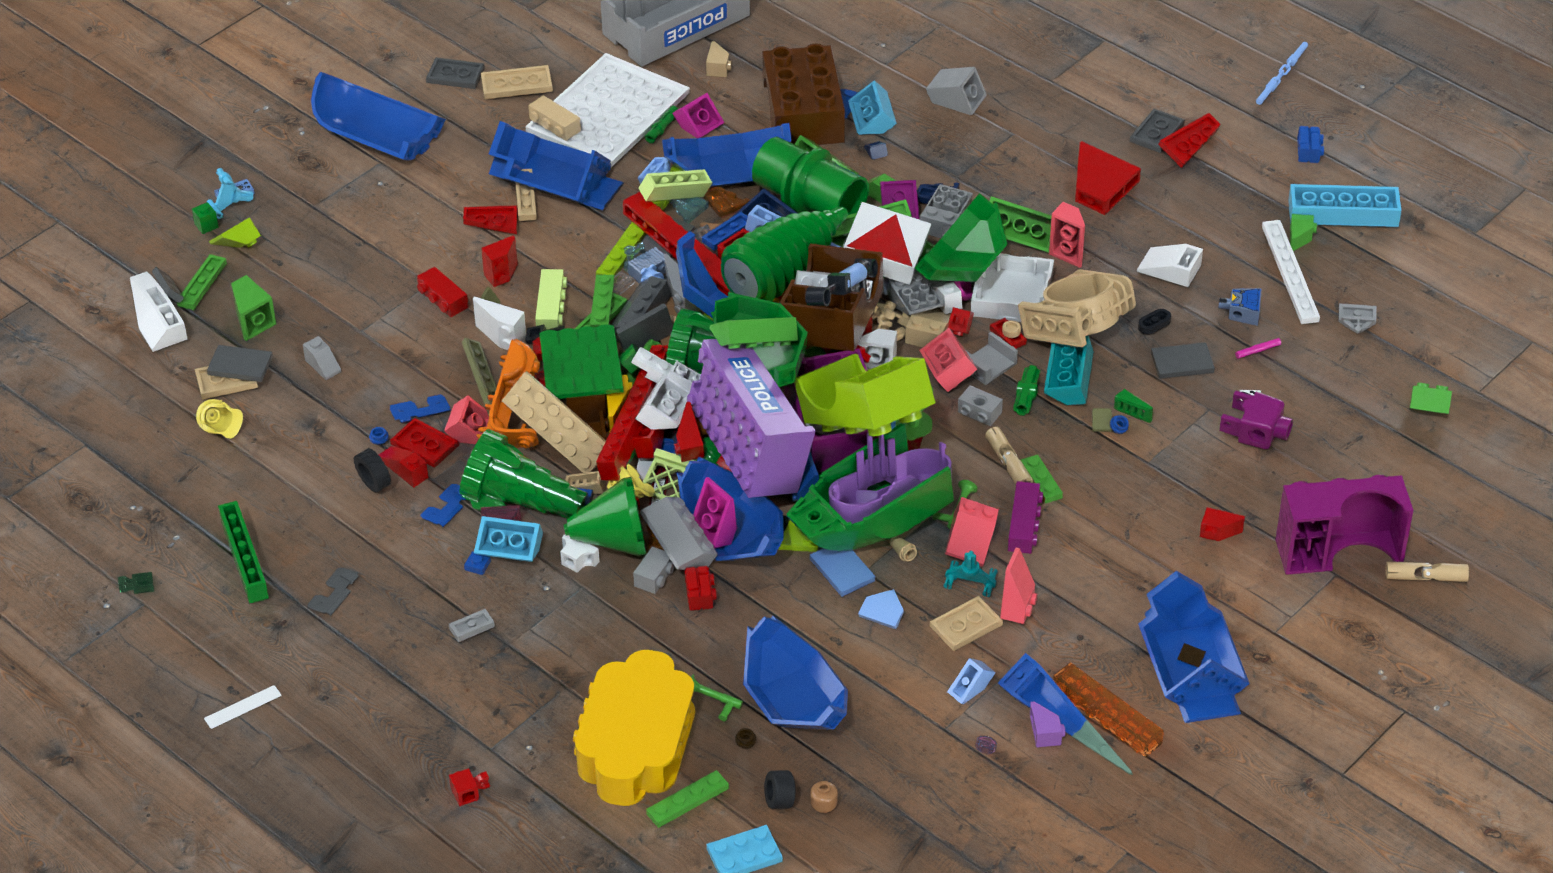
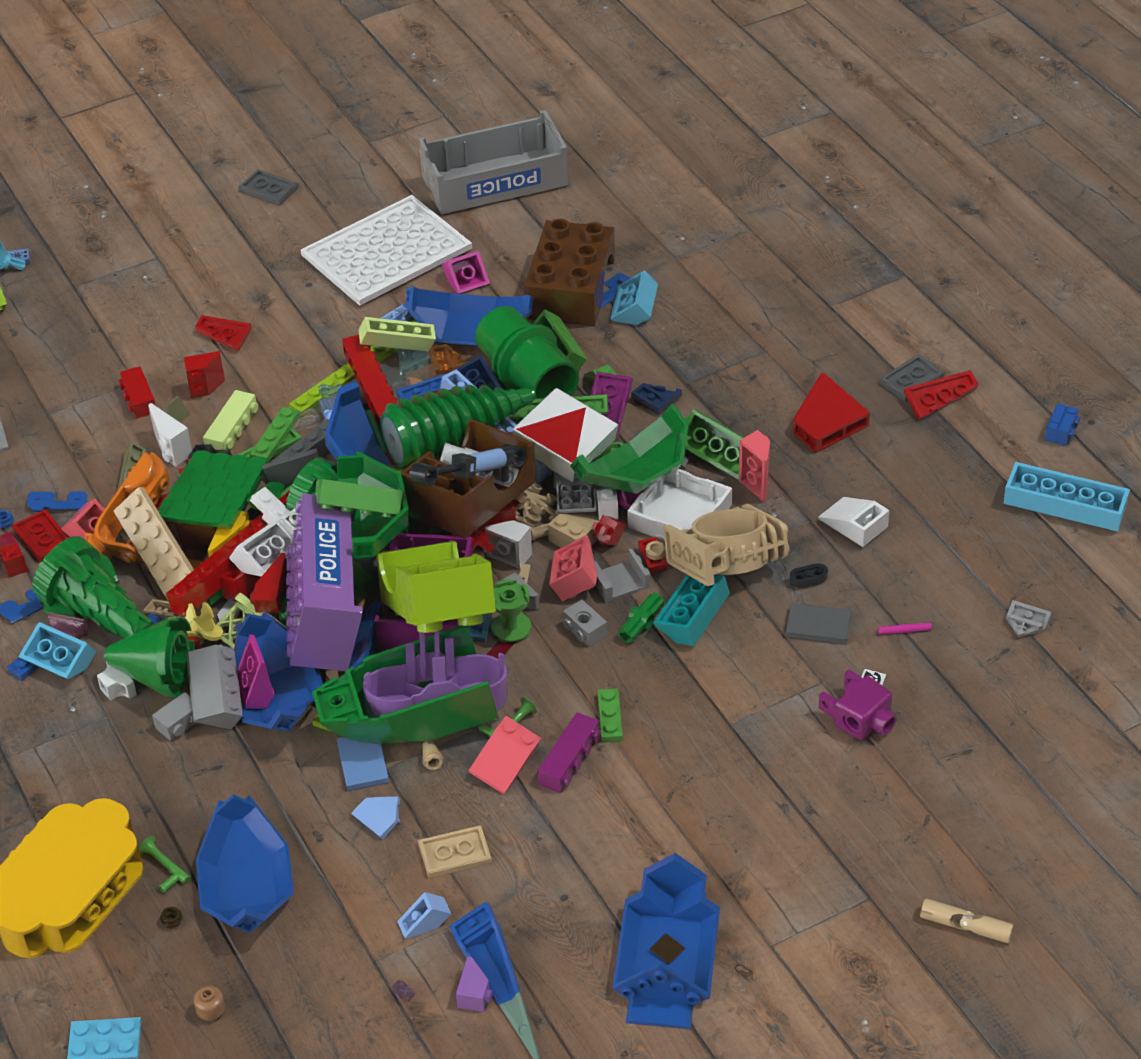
camera: 20 degrees right, 0 degrees up
blue panel [311,72,446,160] -> none
tan plate [481,65,553,99] -> none
blue panel [489,121,624,210] -> none
tan plate [515,169,536,221] -> none
tan brick [528,95,581,141] -> none
green pin [645,106,678,143] -> none
bright green plate [646,770,729,828] -> none
red brick [685,566,717,611] -> none
tan slope [706,41,732,77] -> none
black tyre [764,770,796,809] -> none
dark blue slope [864,141,888,160] -> none
light grey slope [920,184,973,238] -> none
light grey slope [926,67,987,115] -> none
teal axle [943,551,998,597] -> none
tan piece [985,427,1033,484] -> none
coral slope [1000,547,1038,624] -> none
clear orange brick [1053,662,1164,757] -> none
olive slope [1092,408,1112,432] -> none
blue plate [1110,415,1129,434] -> none
green slope [1114,389,1153,423] -> none
red slope [1199,507,1245,541] -> none
torso [1218,288,1262,326] -> none
light blue piece [1256,42,1308,105] -> none
white plate [1262,220,1320,324] -> none
magenta piece [1275,475,1413,575] -> none
bright green slope [1290,214,1317,251] -> none
bright green slope [1410,383,1452,414] -> none

